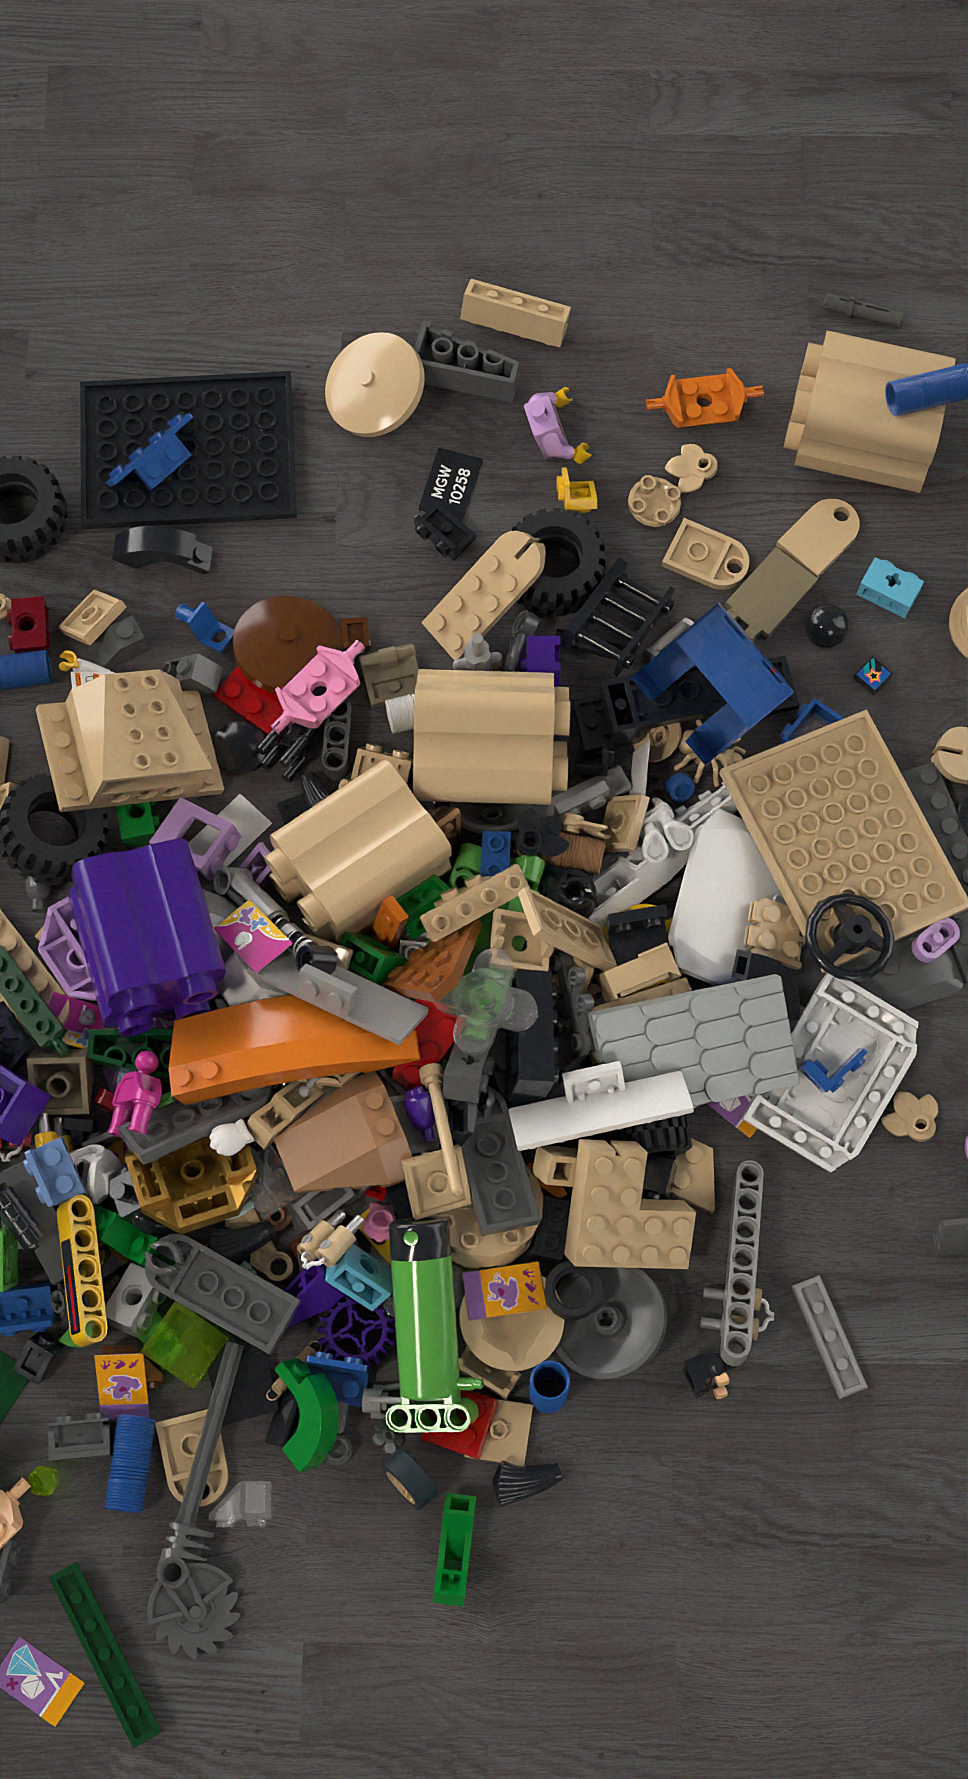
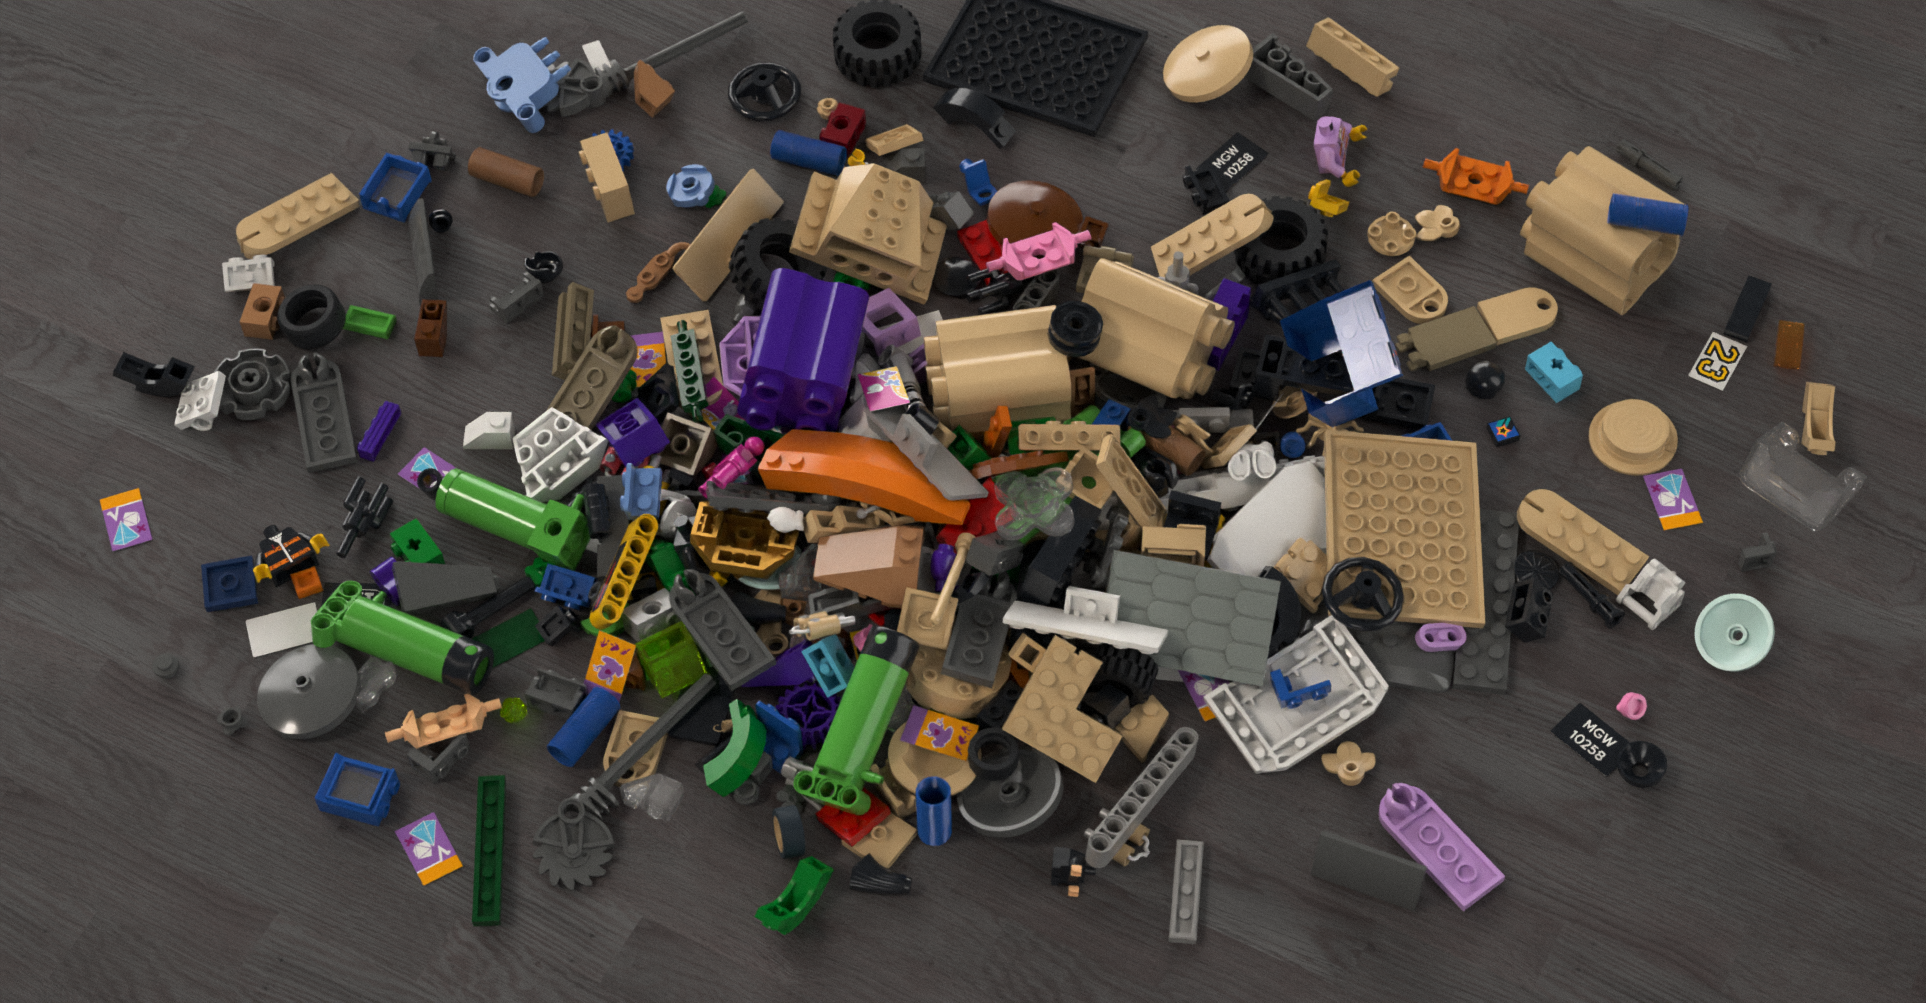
camera: 30 degrees right, 15 degrees down
blue bracket [106,413,193,490] -> none
none -> black wheel [1047,301,1103,357]

